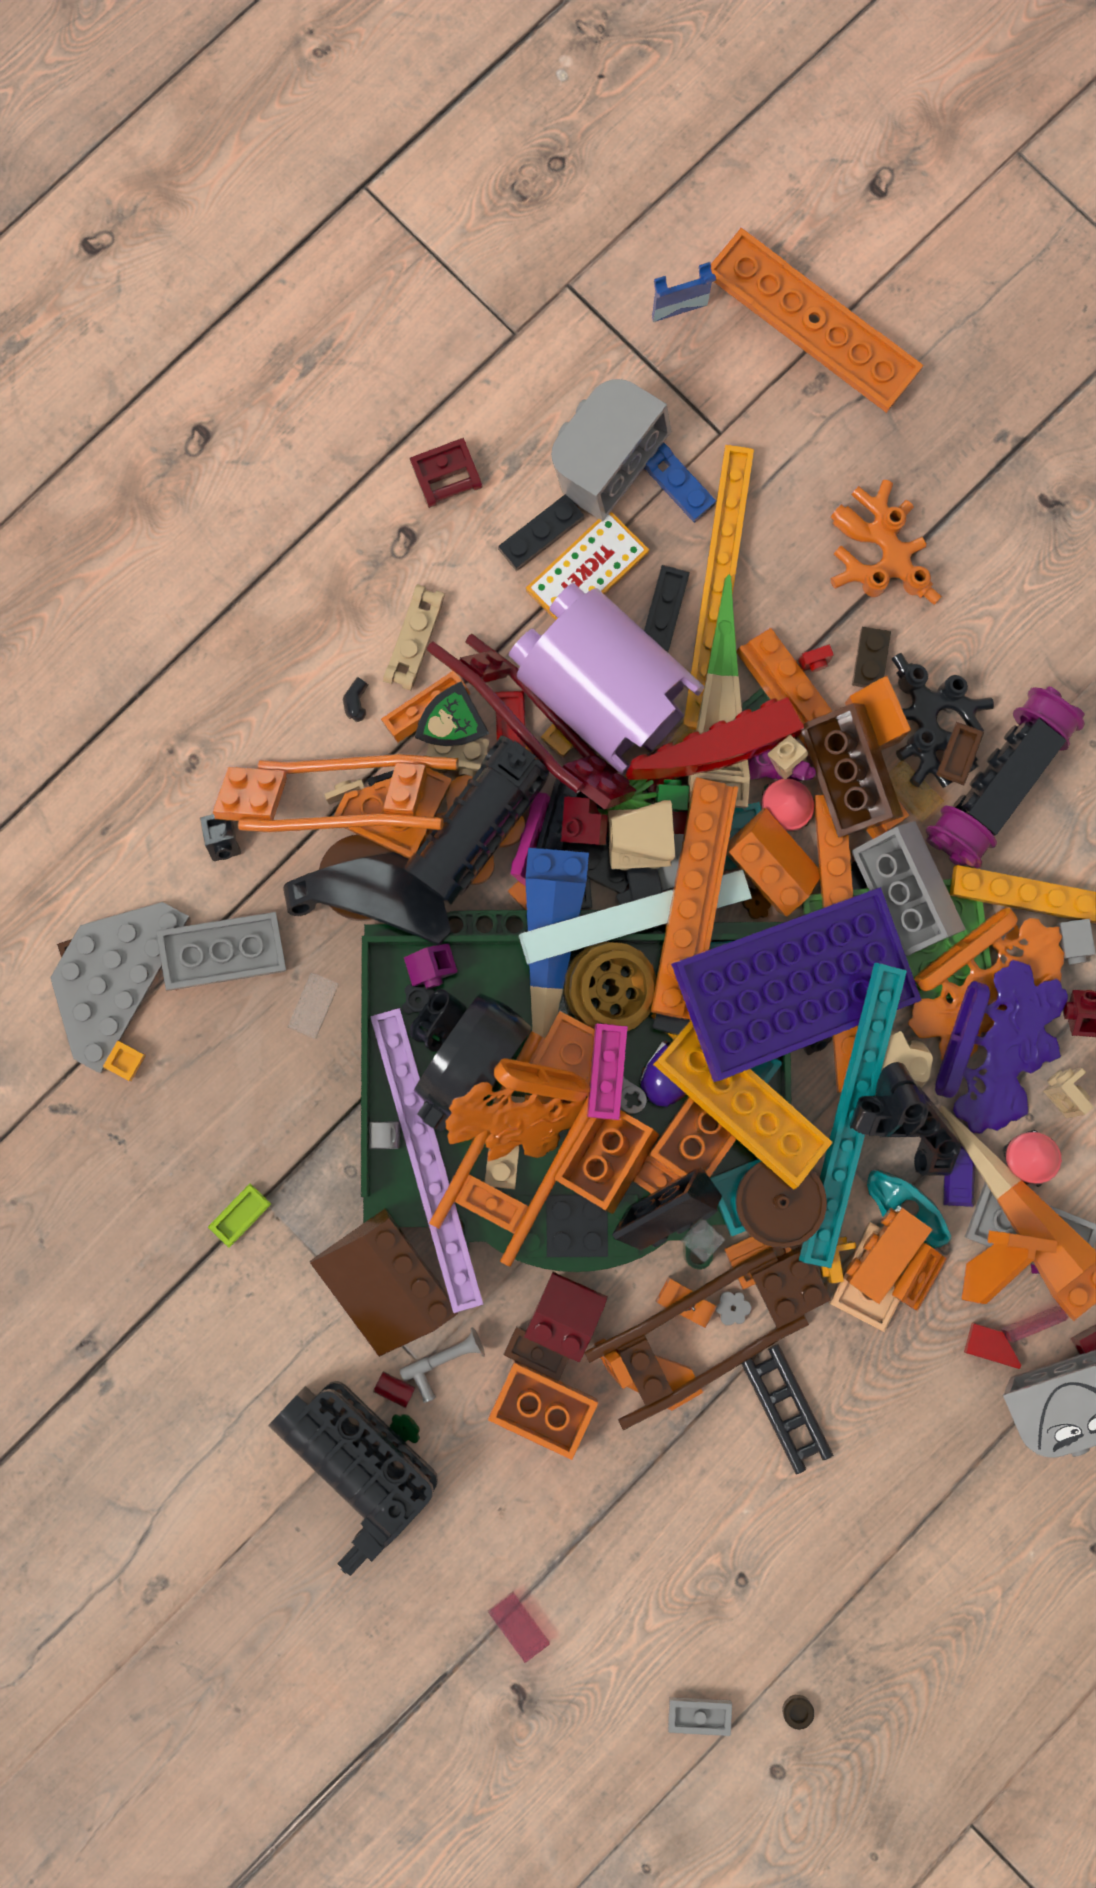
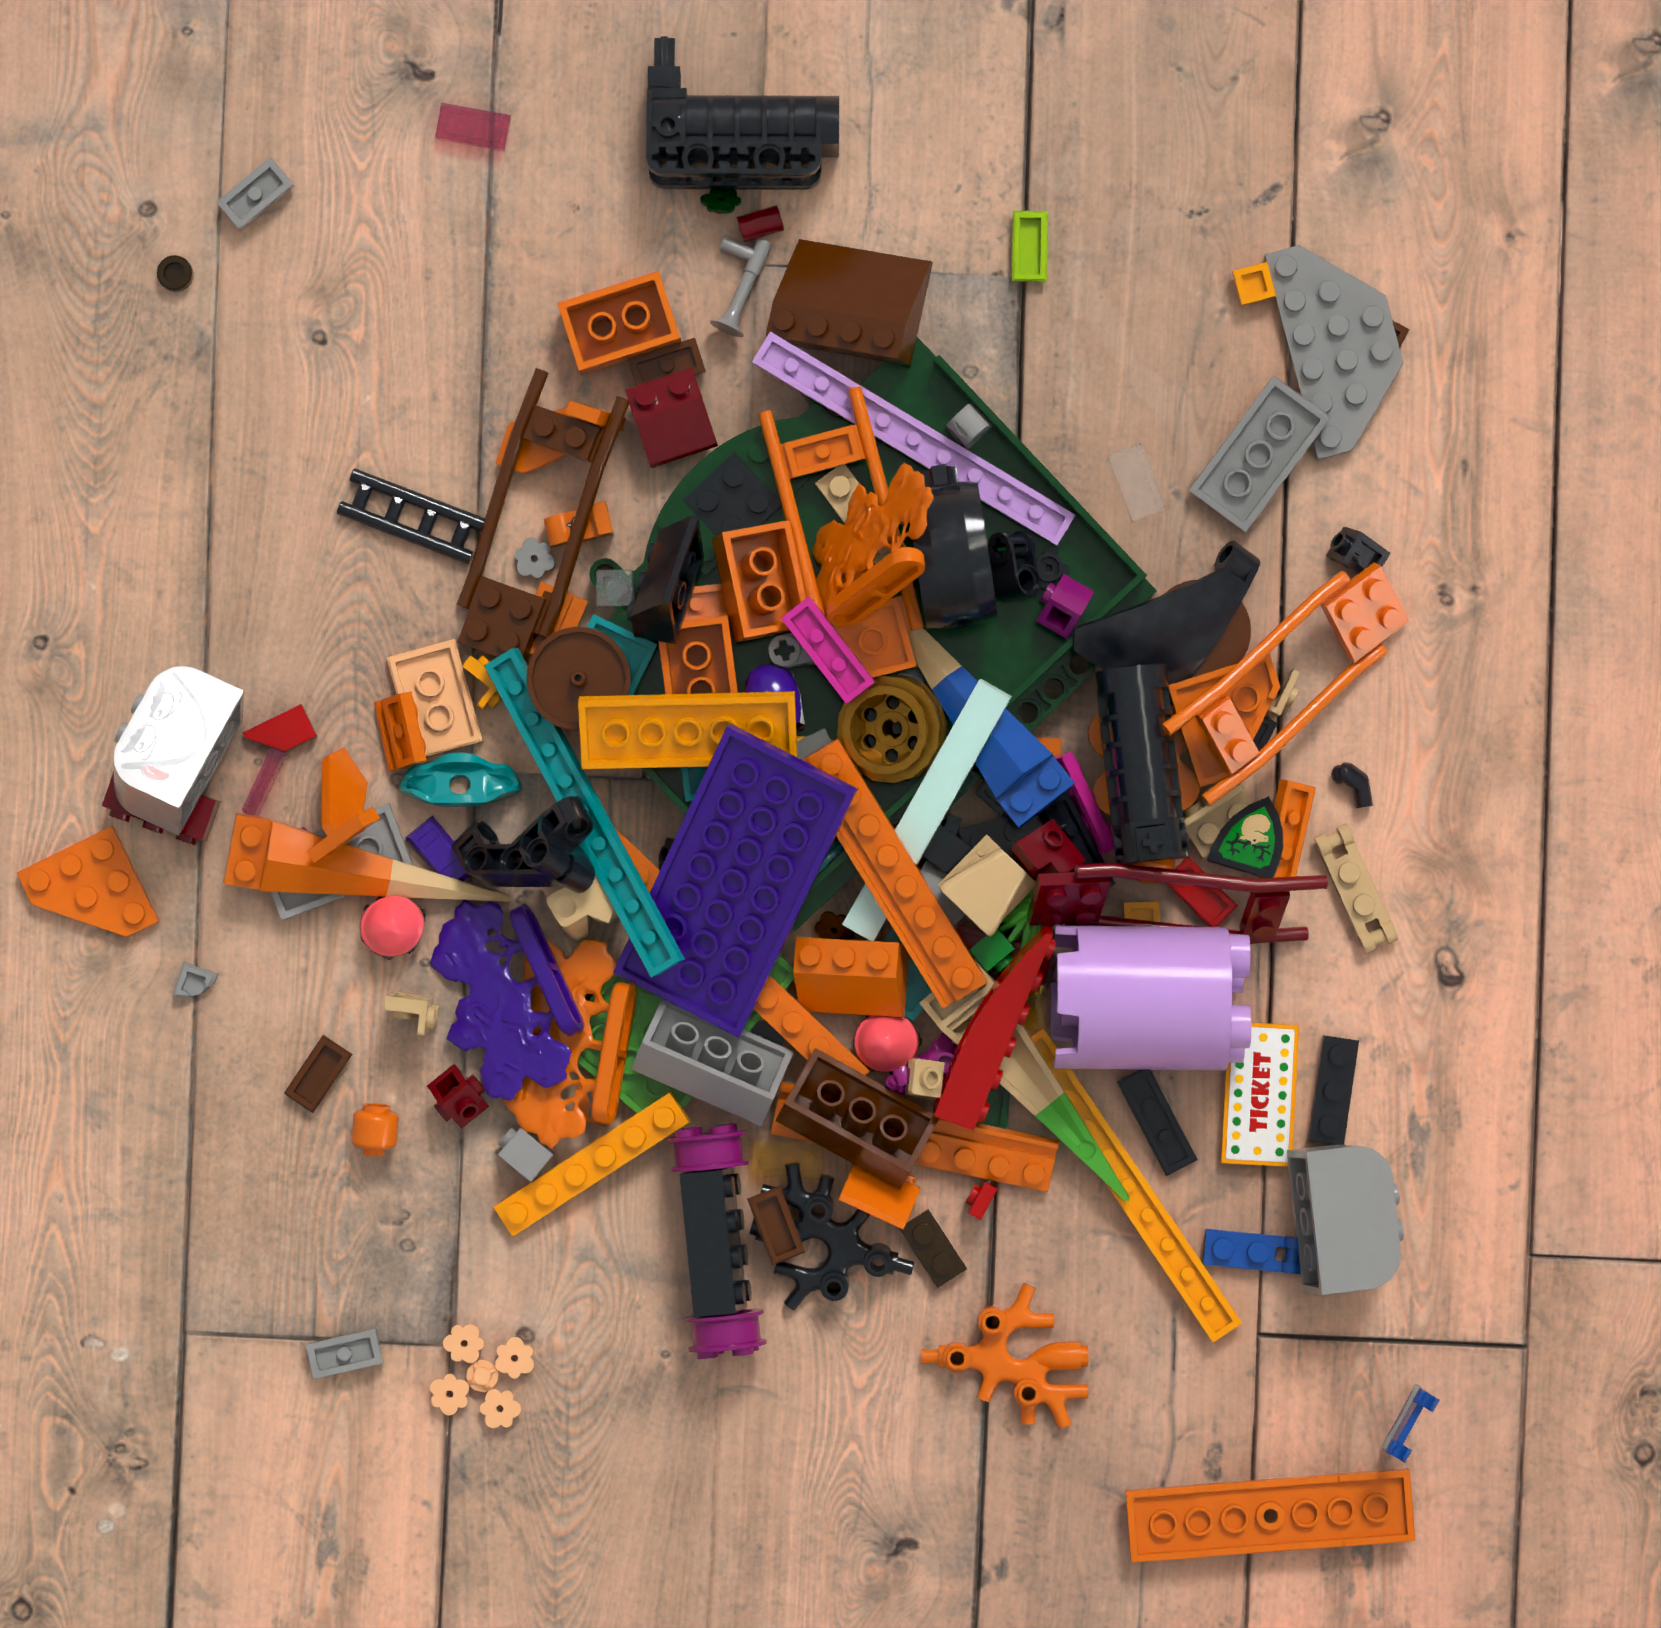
camera: 140 degrees right, 5 degrees up
dark red plate [410,437,483,508] -> none
orange brick [846,1205,932,1304] -> none

